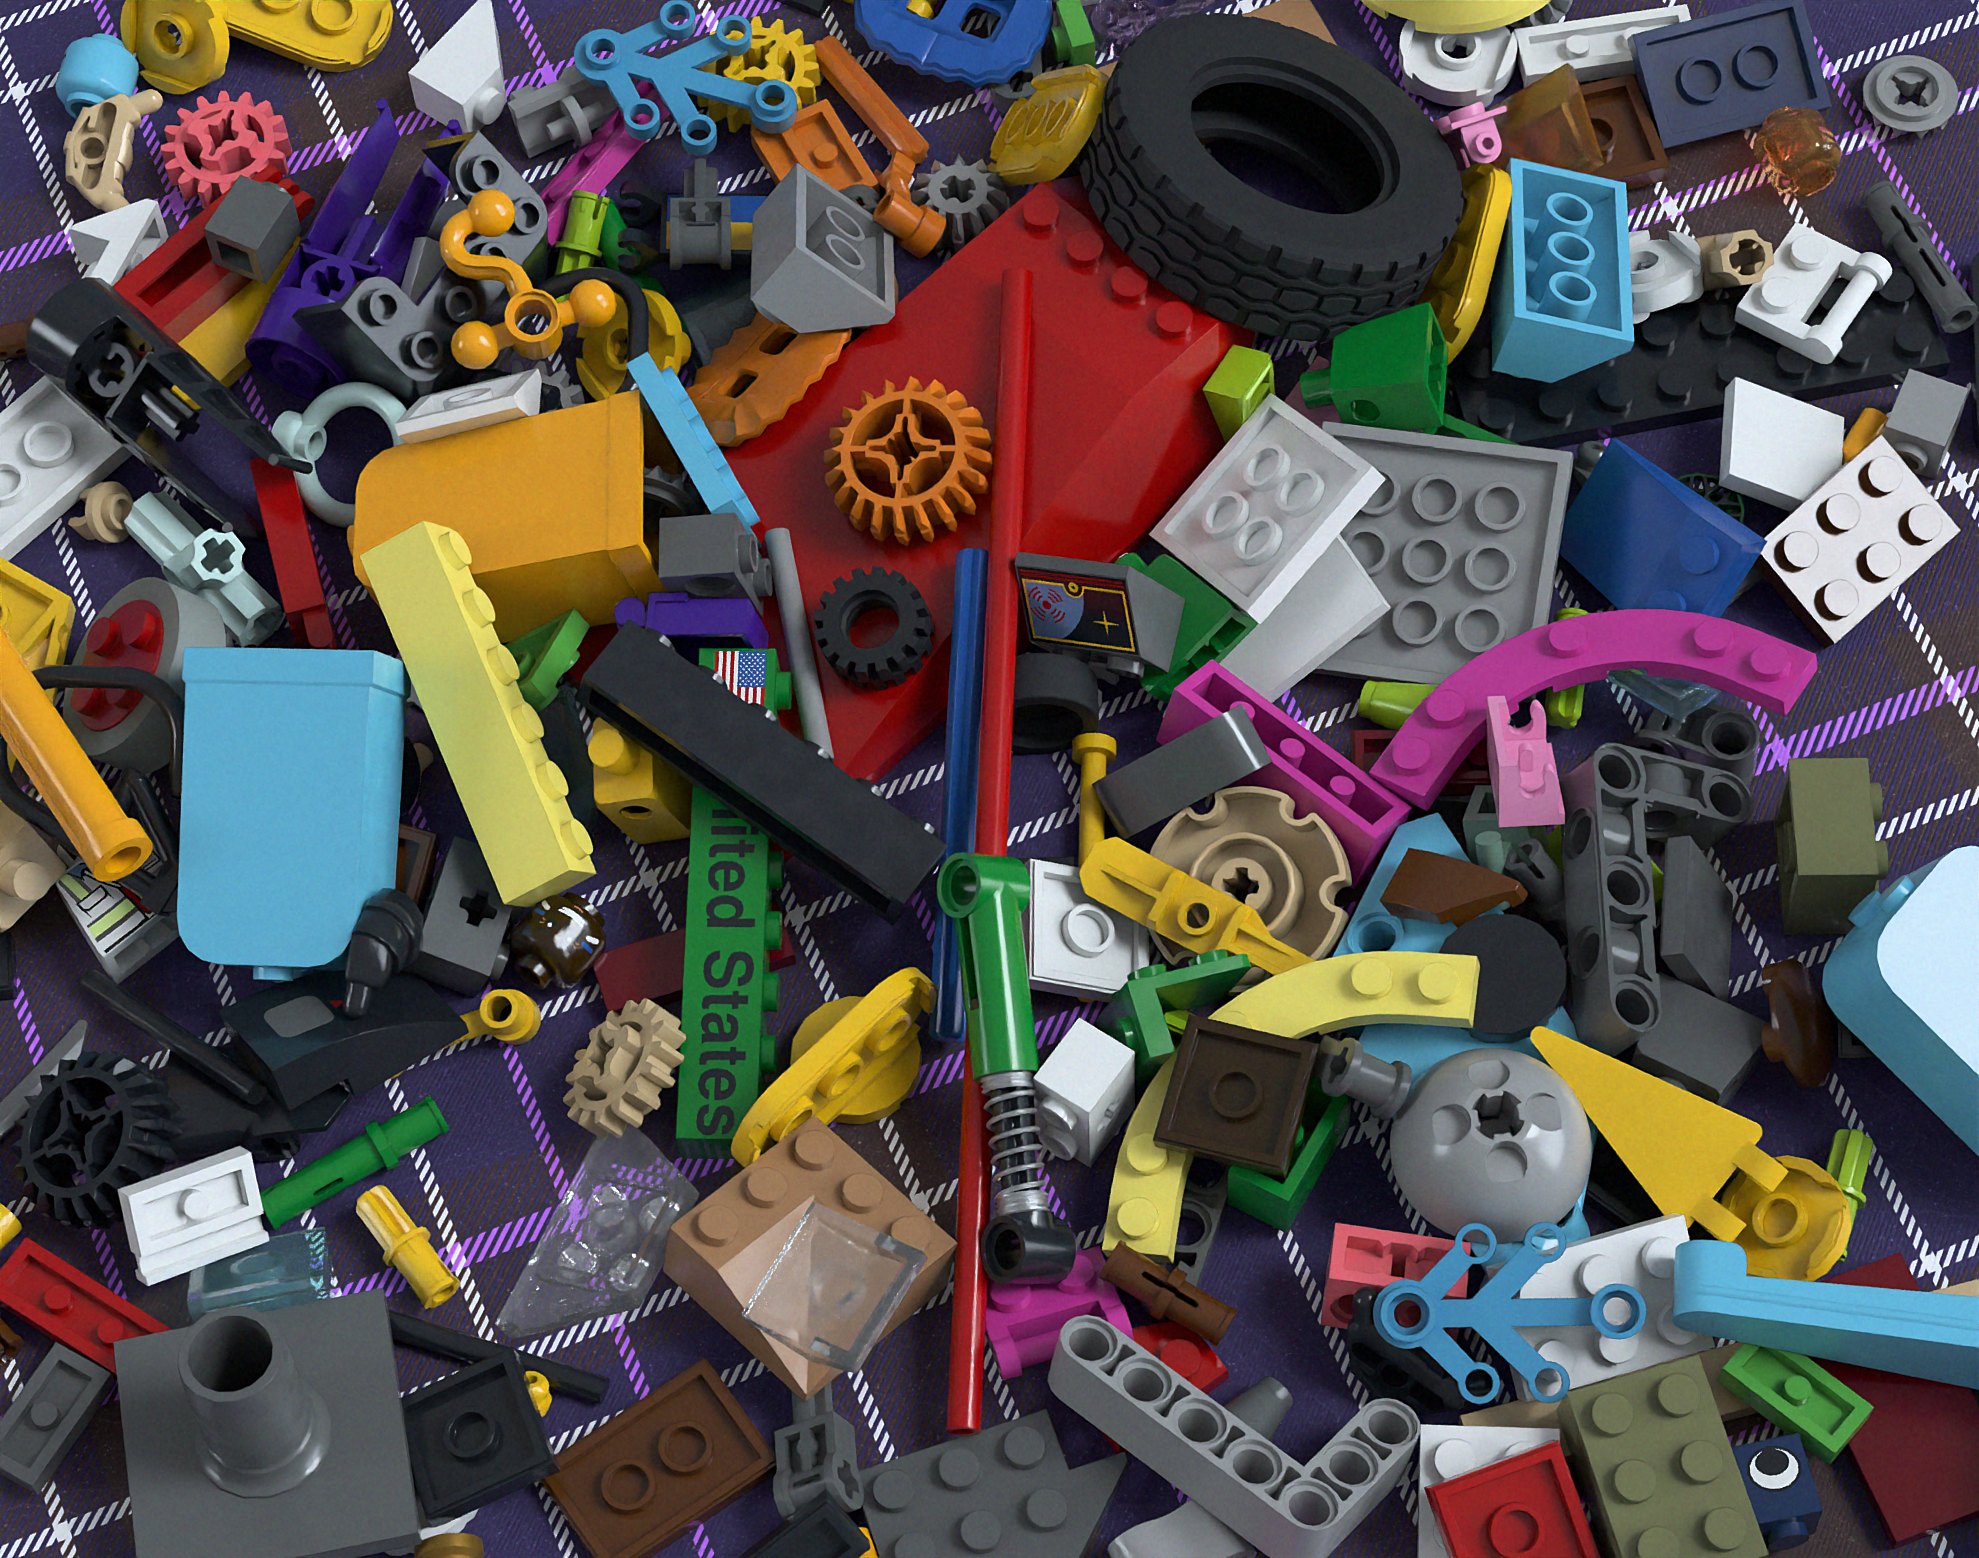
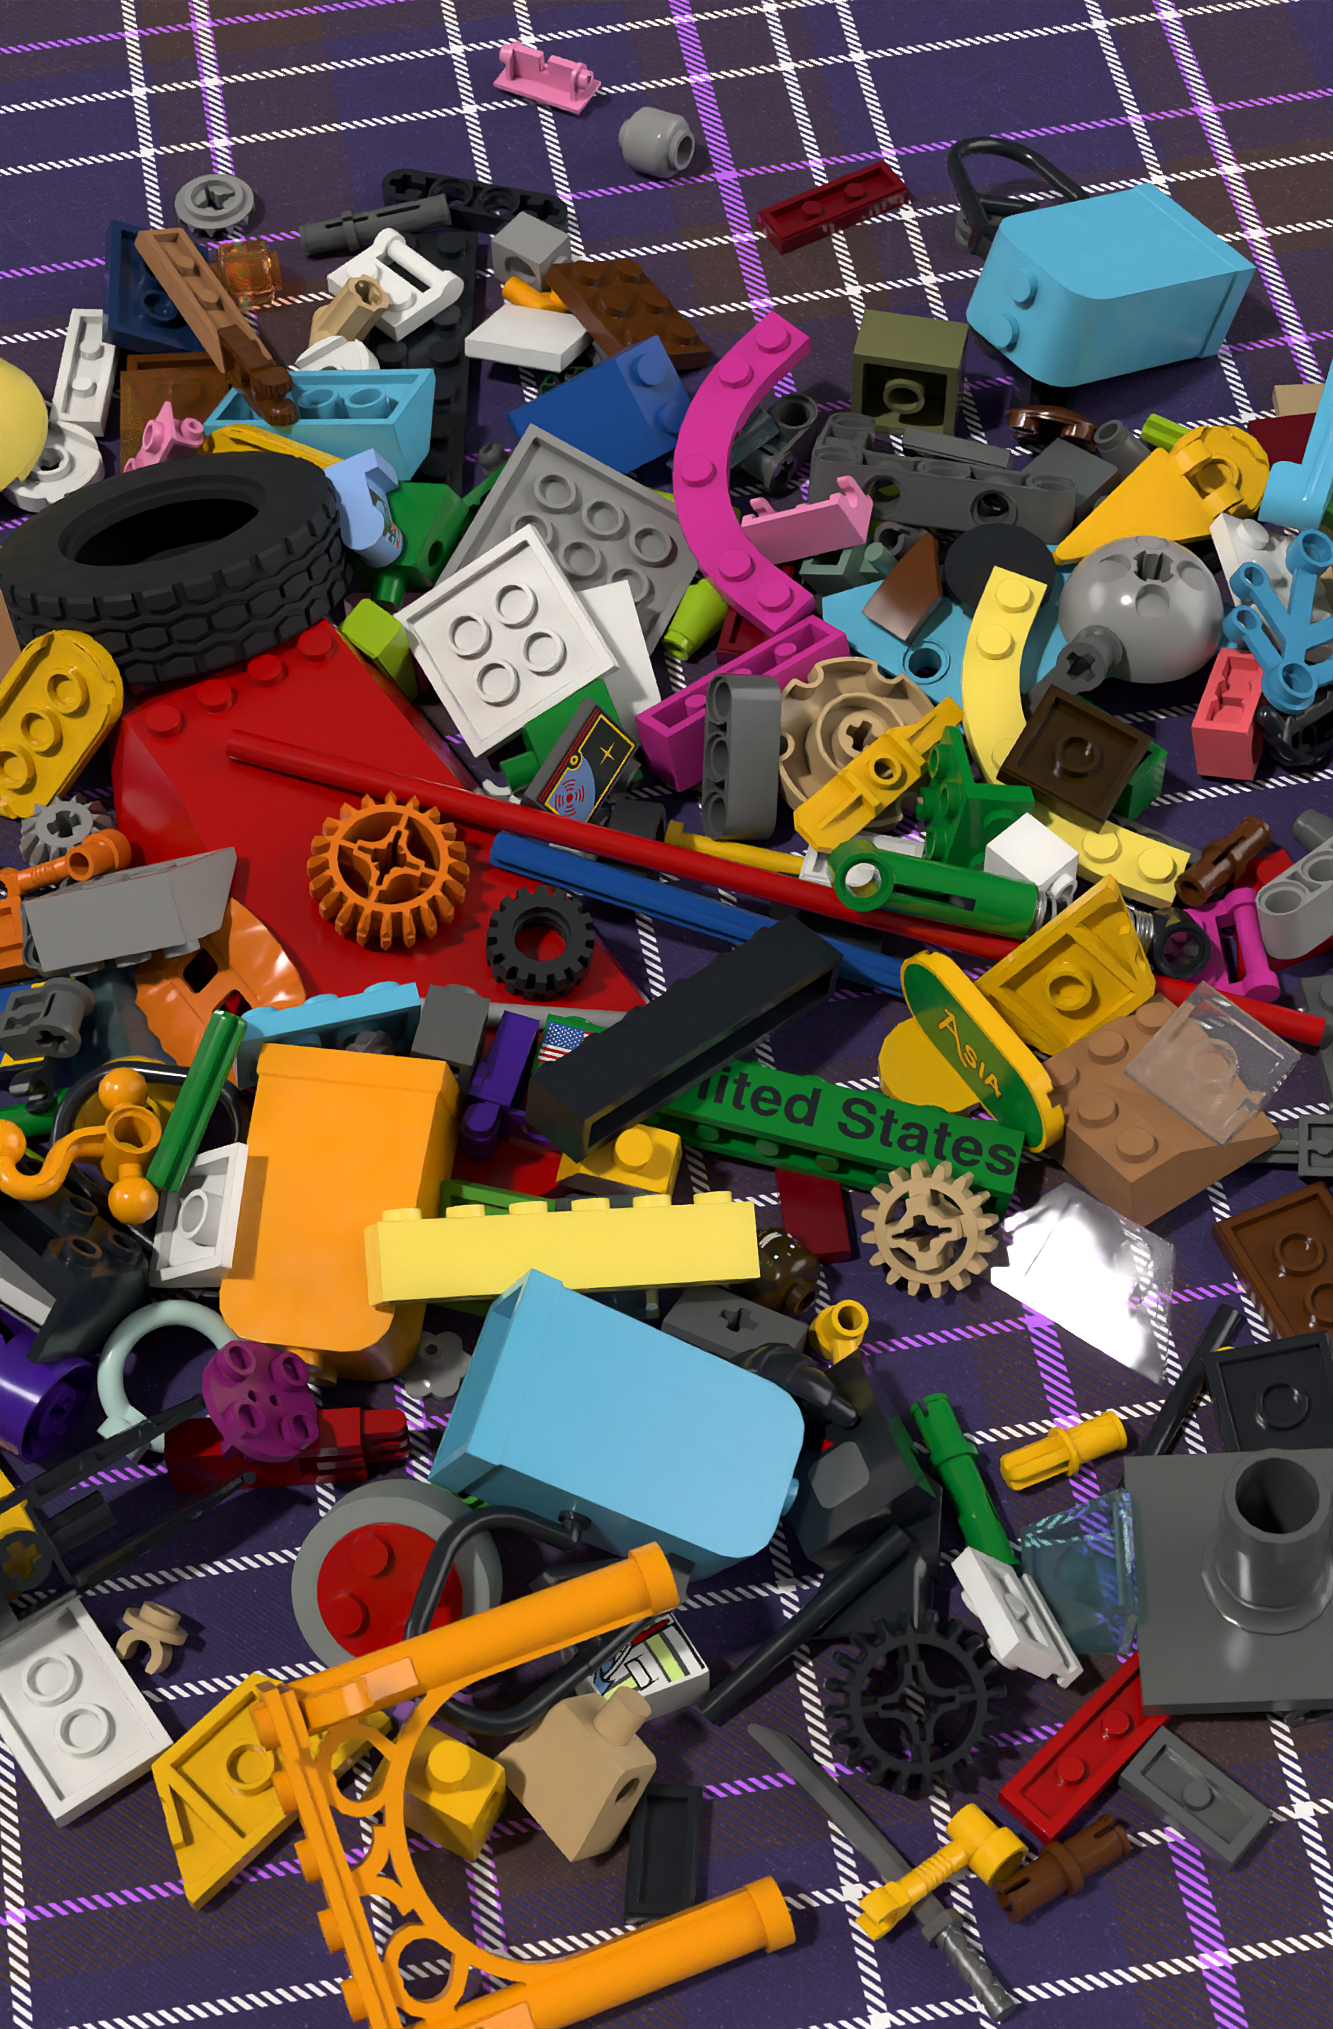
camera: 80 degrees left, 5 degrees down
light aqua piece [124,490,283,648] -> none
none -> medium nougat tile [134,227,278,384]
none -> green axle [146,1010,248,1193]
none -> magenta plate [202,1340,319,1463]
none -> reddish brown hinge [217,324,299,427]
none -> light blue leg [324,448,403,568]
none -> yellow wing [973,873,1156,1056]
none -> dark grey cone [1094,420,1152,483]

